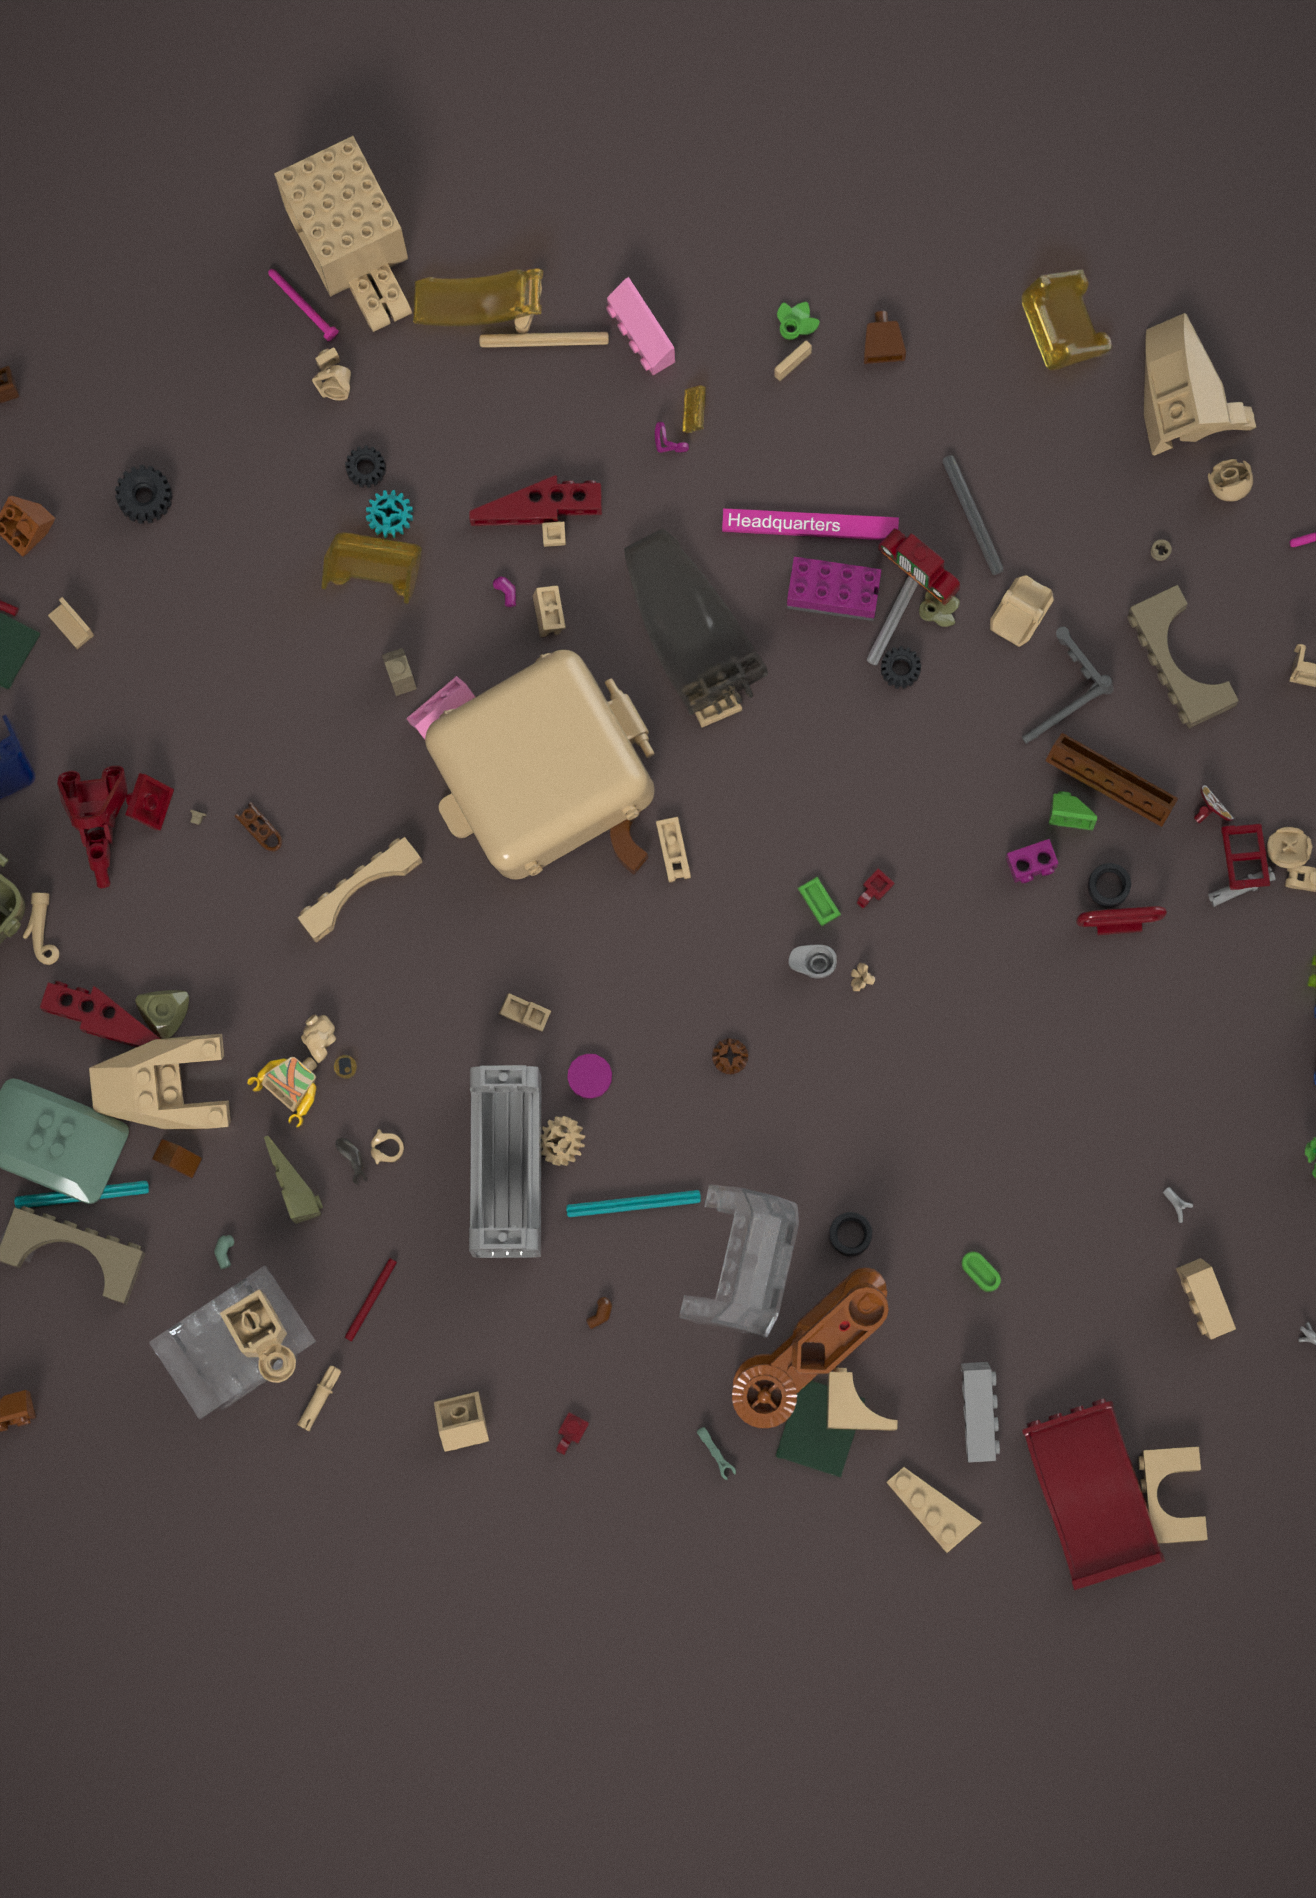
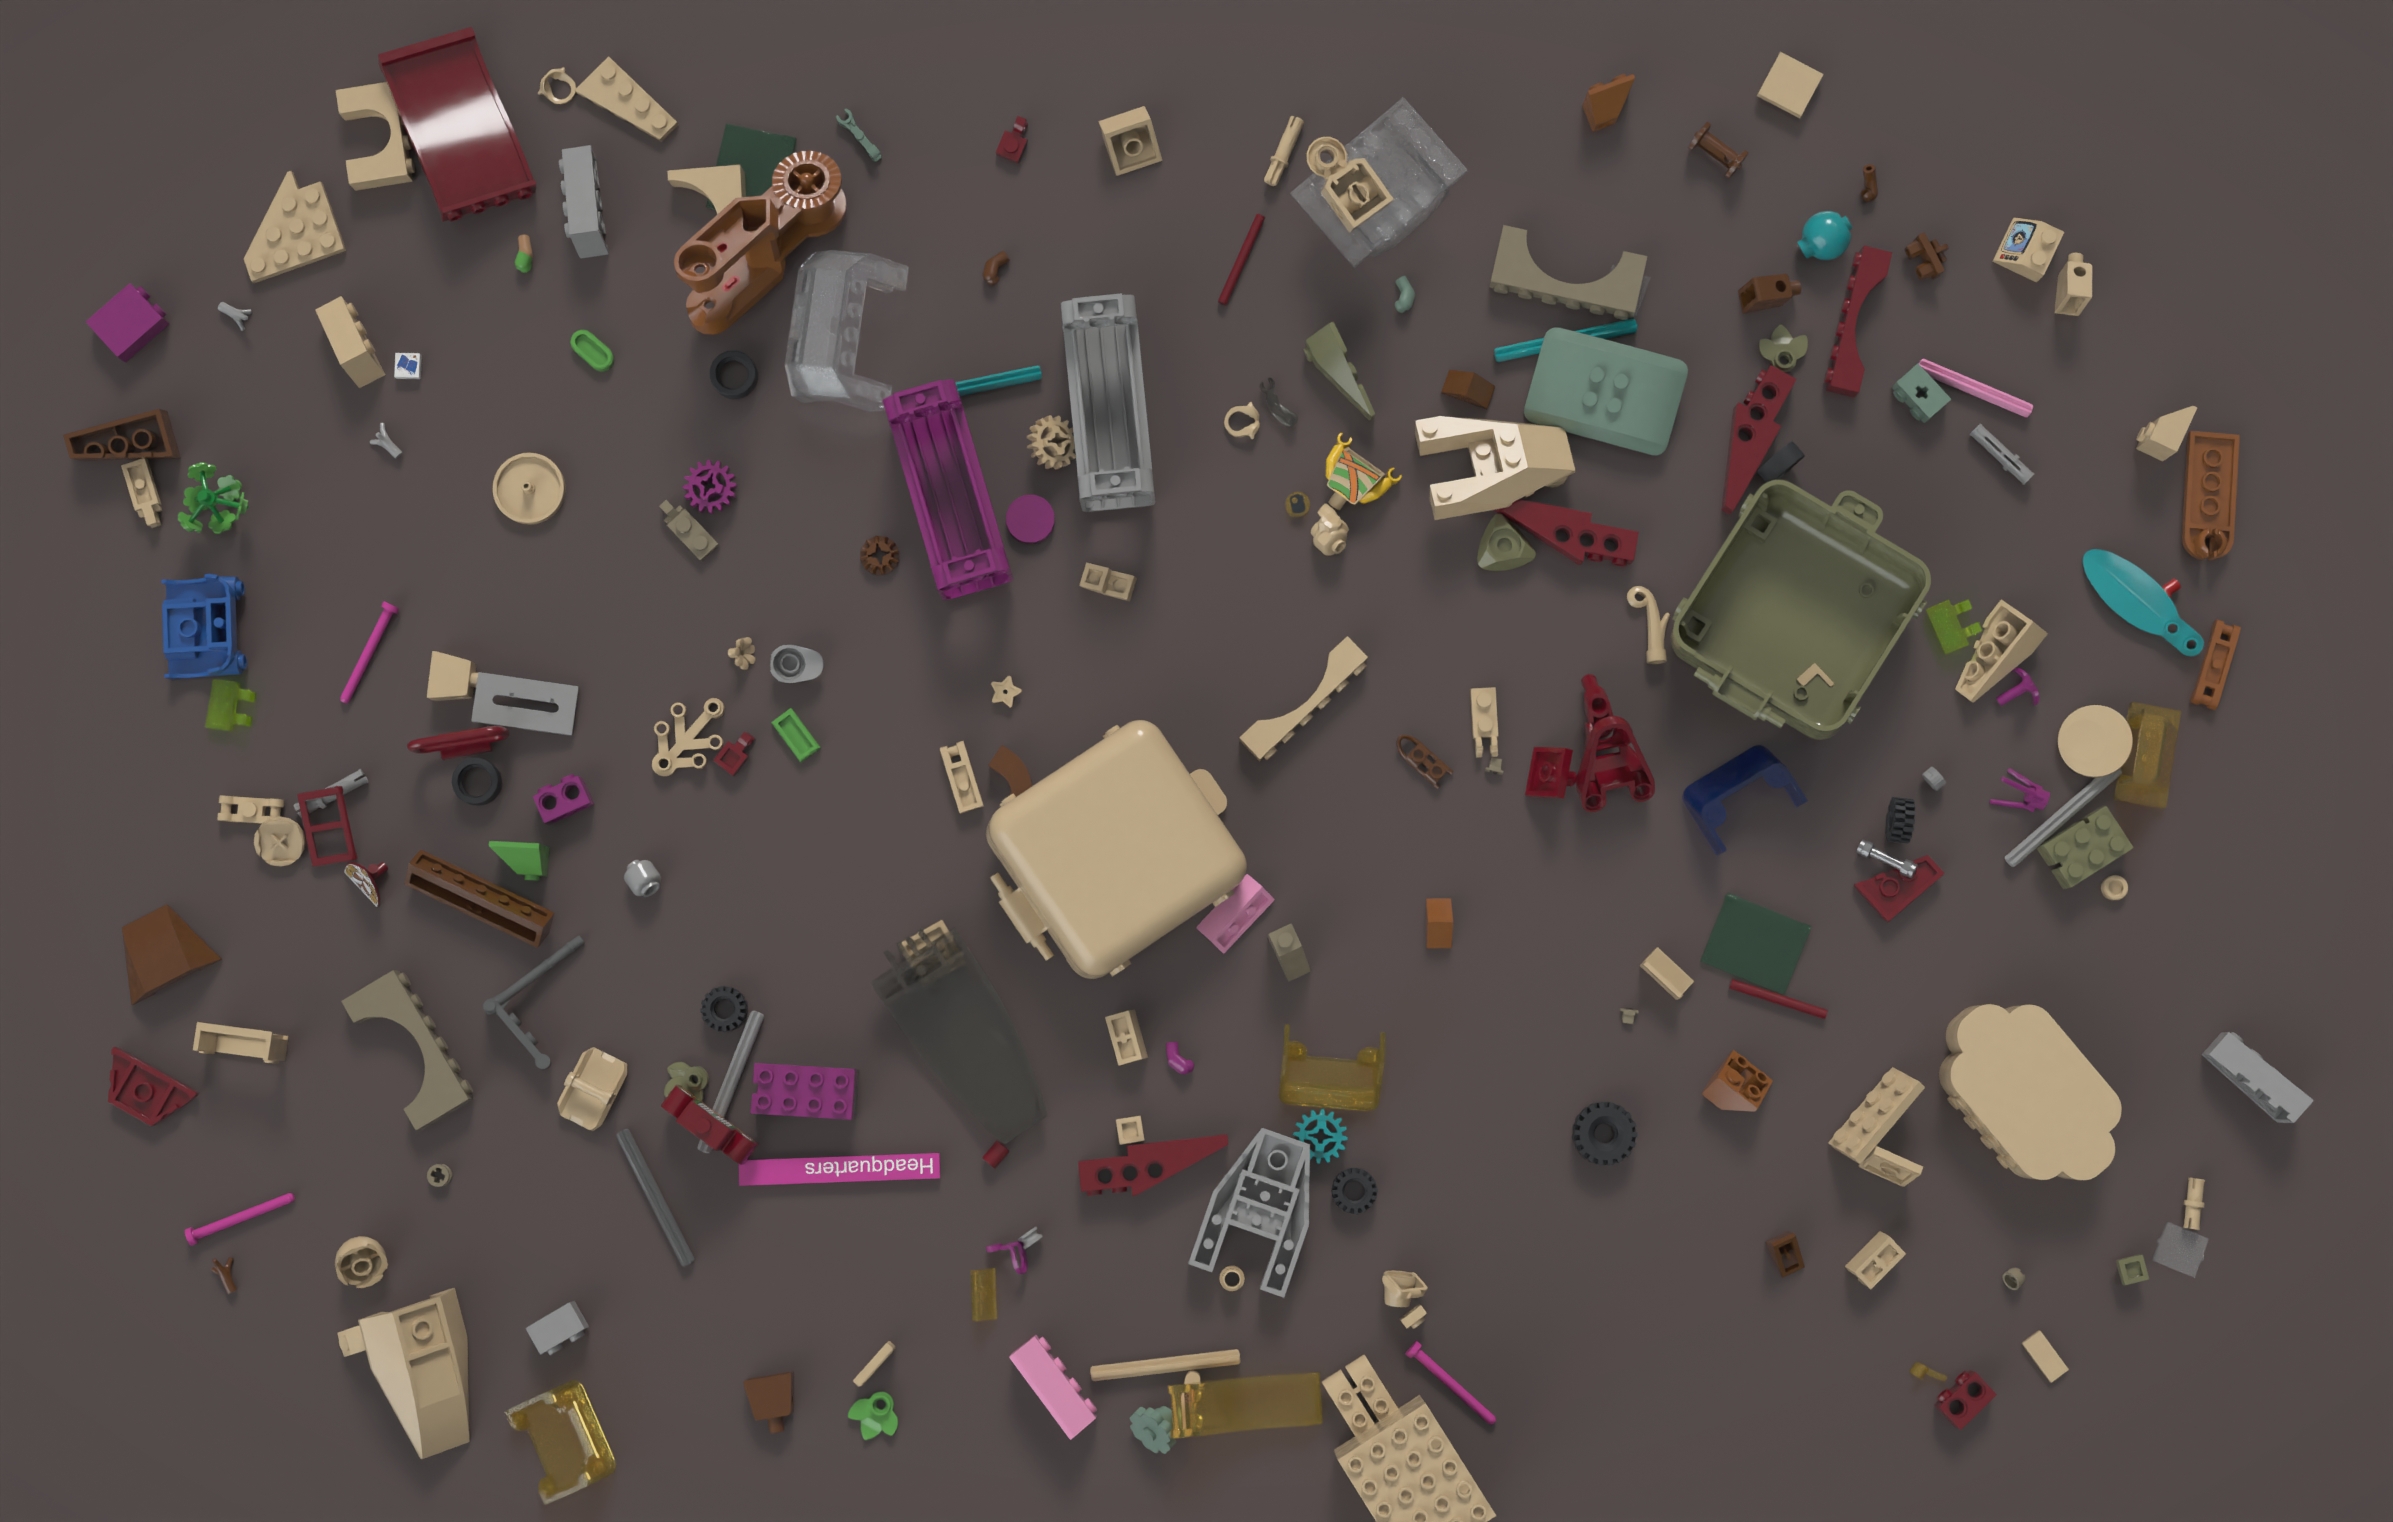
camera: 170 degrees right, 5 degrees up
none -> tan wing [244,171,346,283]
none -> dark pink bar [340,601,400,704]
none -> white tile [394,353,422,379]
none -> tan torso [427,651,478,701]
none -> light grey piece [471,672,579,736]
none -> tan piece [493,453,566,525]
none -> arm [515,235,533,273]
none -> light grey brick [526,1301,589,1355]
none -> tan piece [538,67,576,105]
none -> light grey head [624,860,662,897]
none -> tan plant [652,698,725,776]
none -> dark tan hinge [659,500,719,562]
none -> magenta gear [683,459,738,514]
none -> magenta piece [882,379,1014,600]
none -> dark red hinge [982,1140,1010,1169]
none -> tan plate [991,676,1022,708]
none -> light grey bush [1018,1226,1043,1249]
none -> sand green plant [1130,1406,1176,1454]
none -> light grey wedge [1188,1128,1310,1298]
none -> tan piece [1219,1266,1245,1291]
none -> dark orange slope [1426,898,1453,948]
none -> tan hinge [1470,687,1498,758]
none -> dark tan piece [1620,1007,1639,1024]

